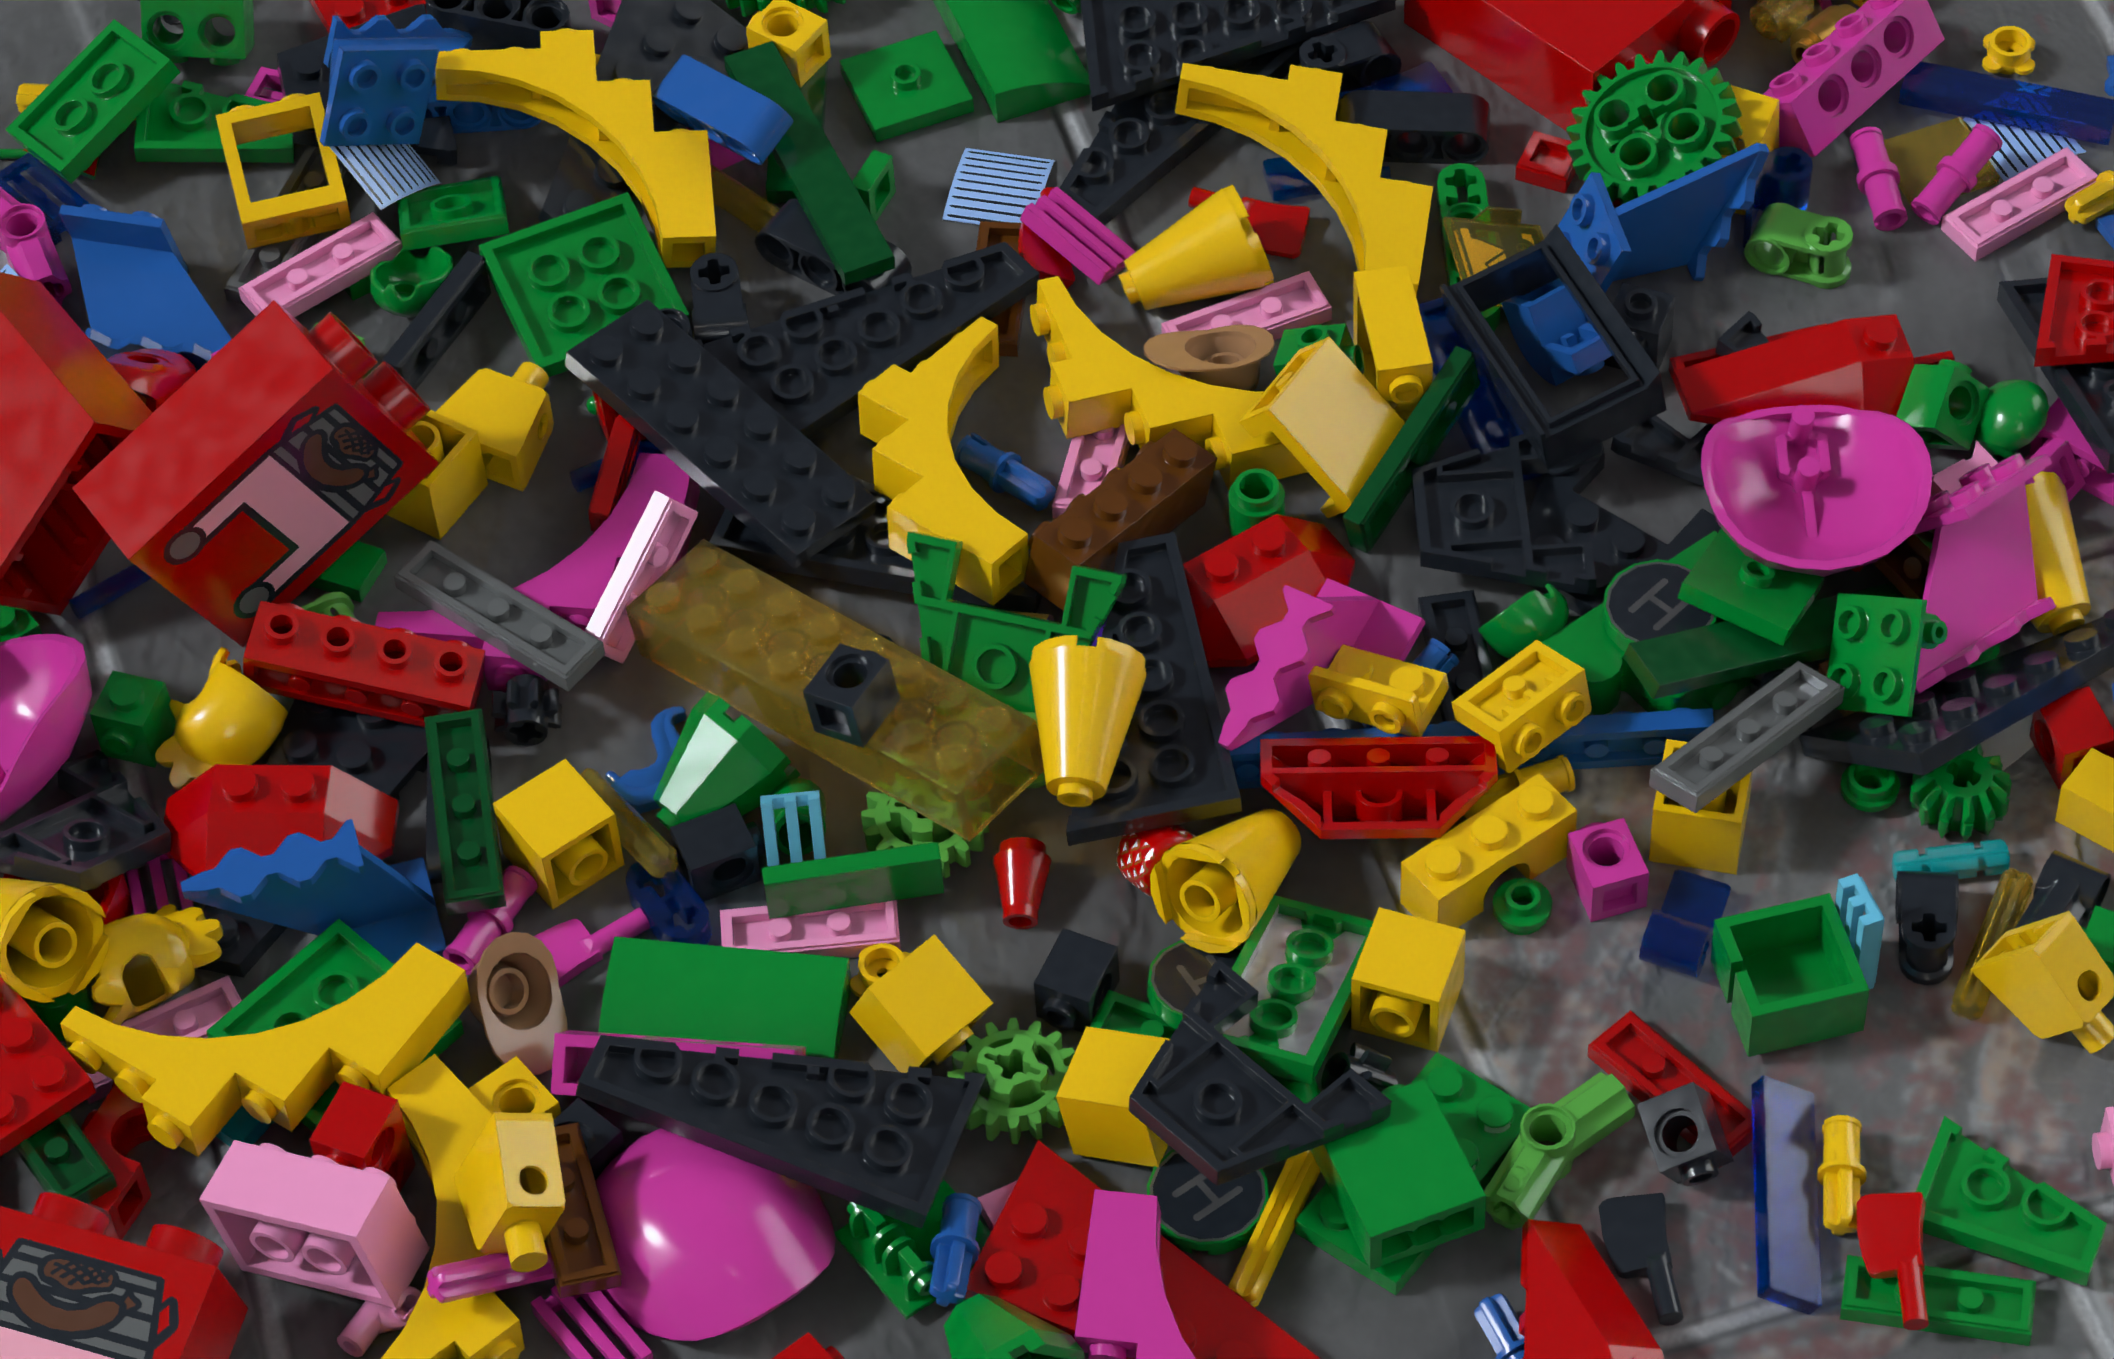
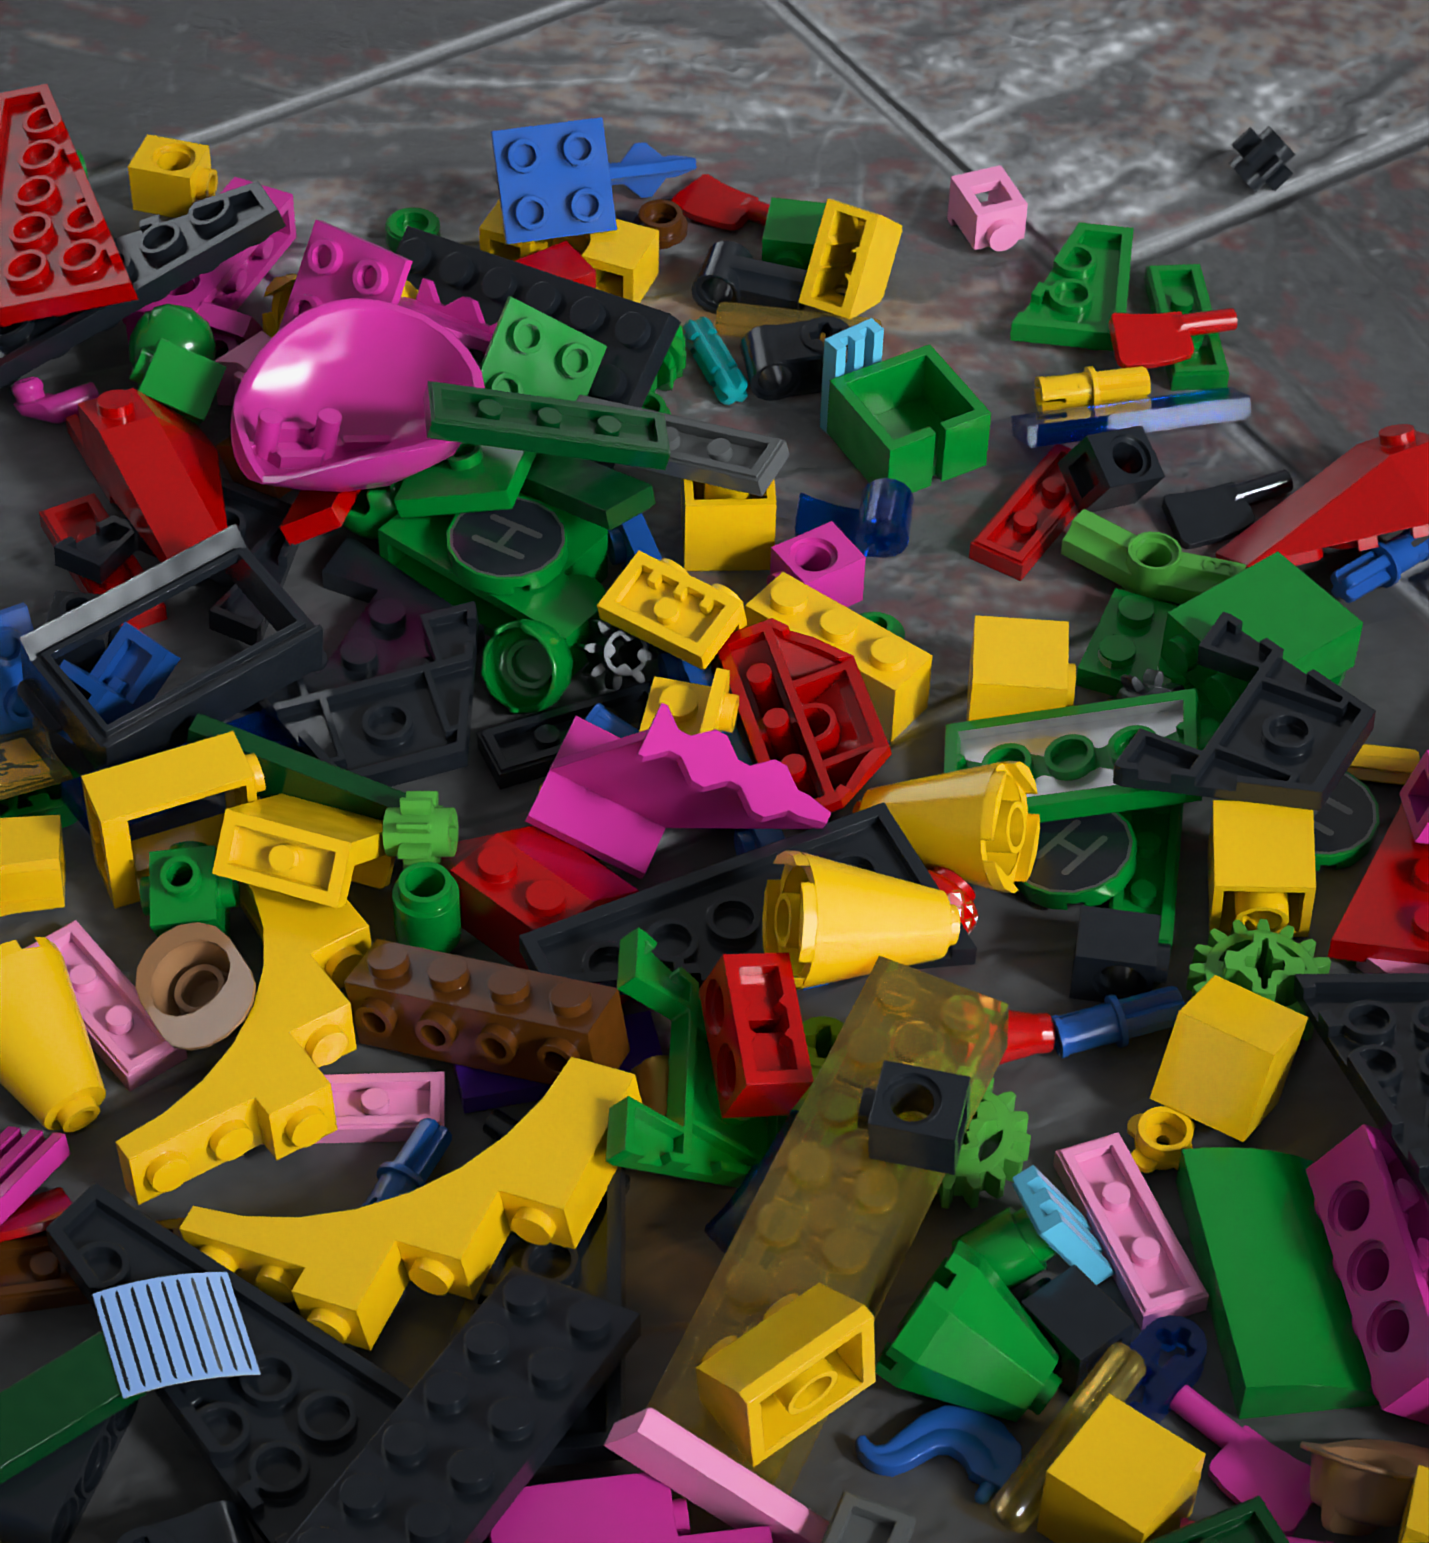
camera: 110 degrees left, 5 degrees down
green tile [762,842,944,919] -> none
none -> dark pink arm [12,376,99,424]
none -> light blue sticker [92,1272,260,1399]
none -> bright green gear [383,791,459,870]
none -> dark green tile [423,381,671,470]
none -> yellow slope [695,1283,876,1467]
none -> red brick [699,952,814,1118]
none -> blue axle [1051,986,1185,1059]

